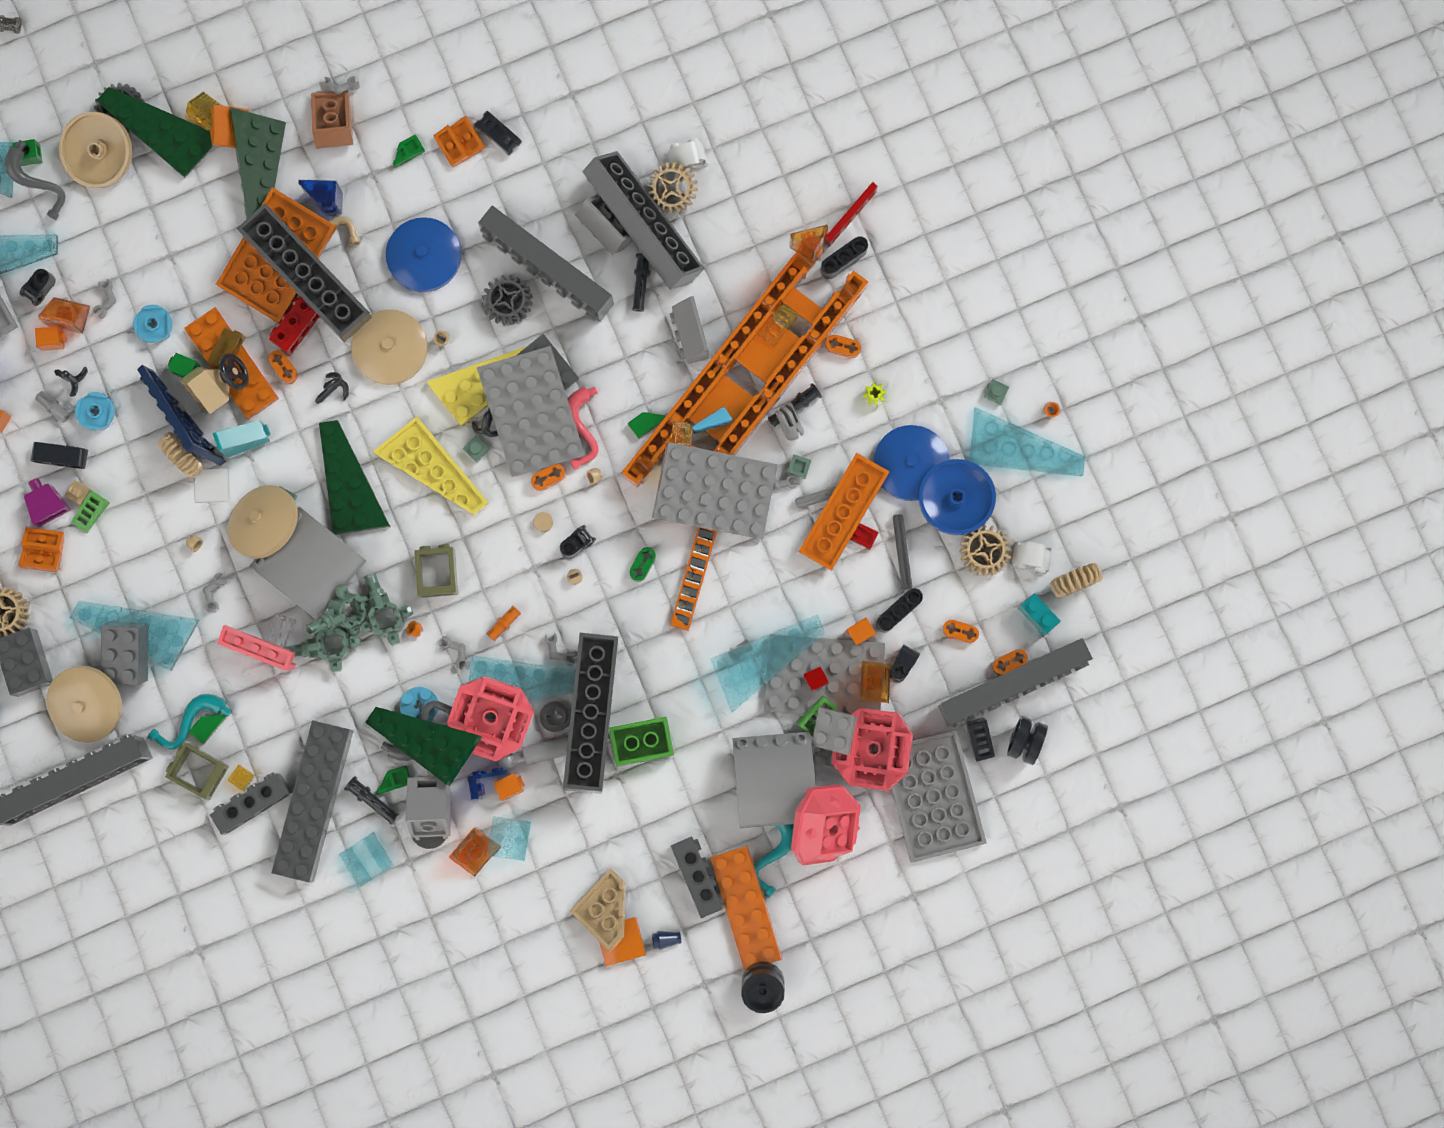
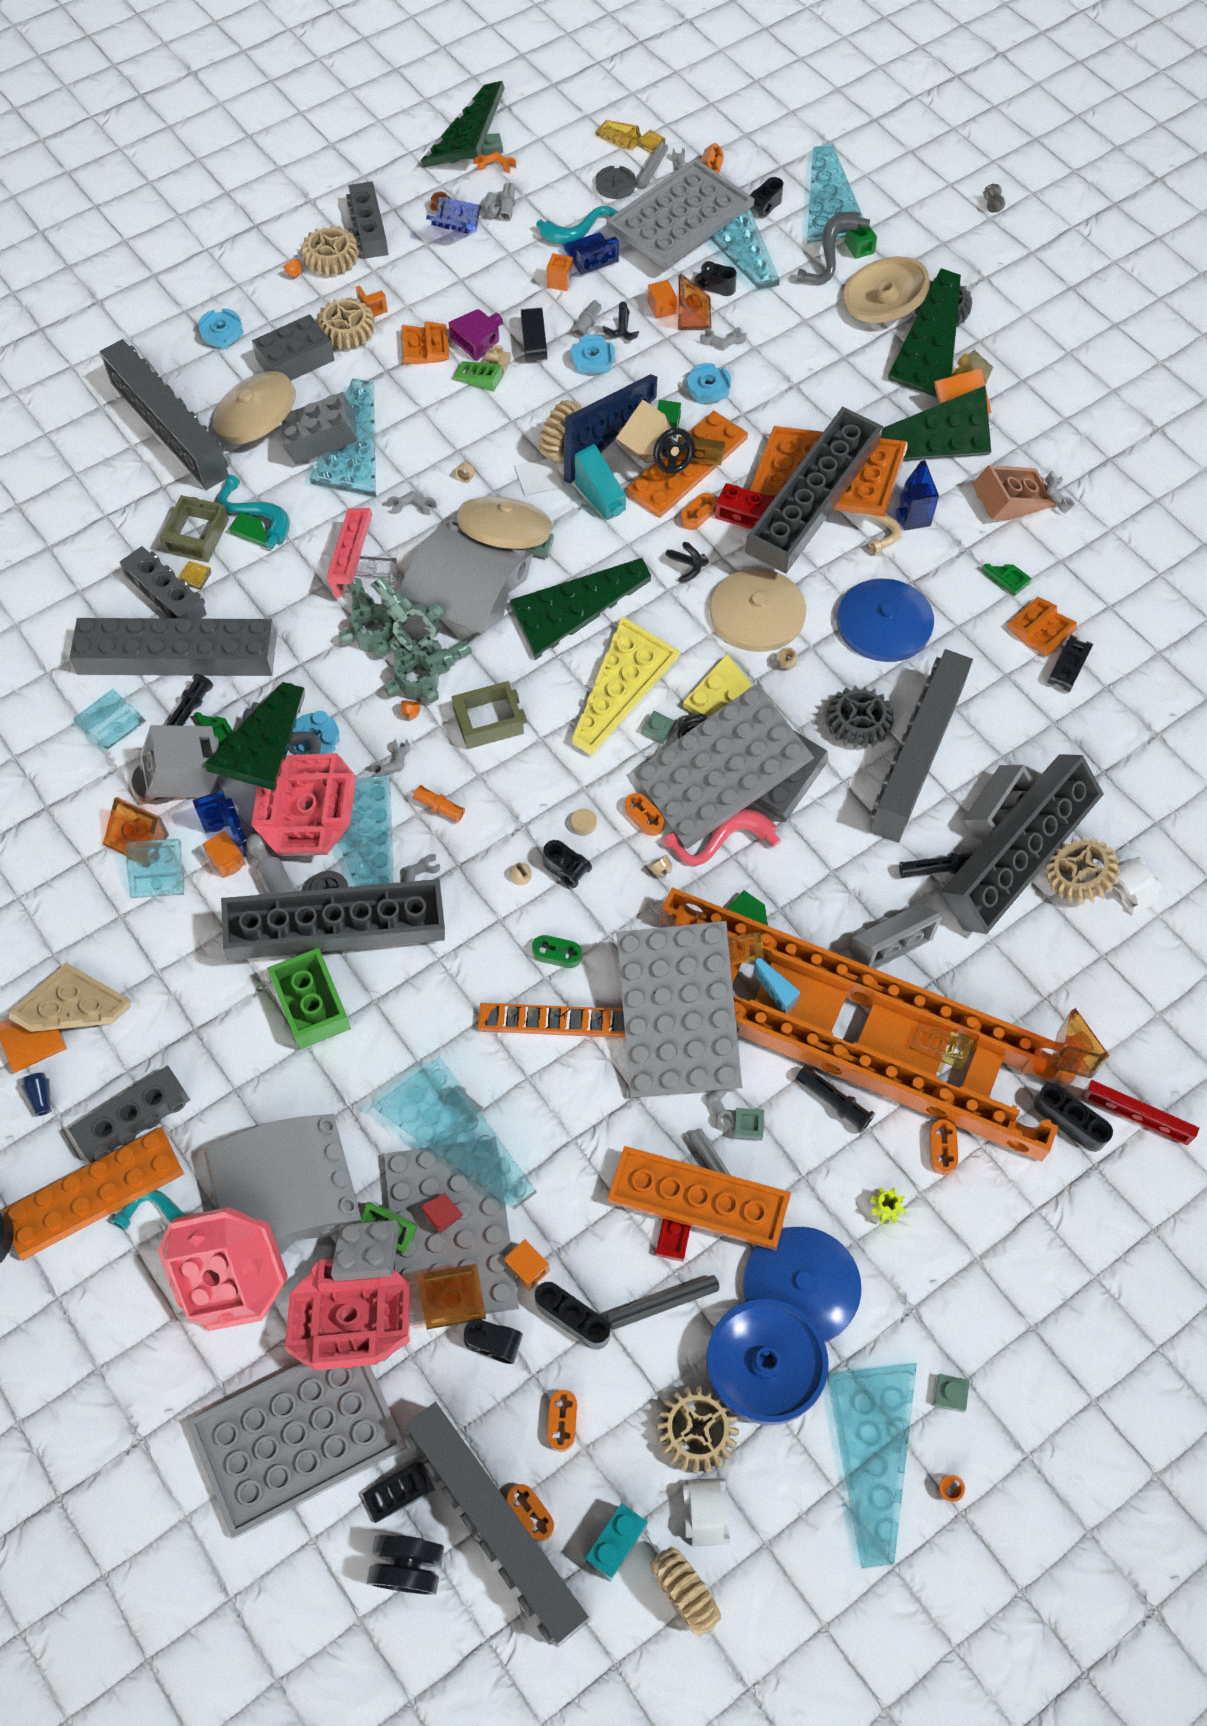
camera: 75 degrees right, 20 degrees down
light grey arm [775,402,804,440] -> none

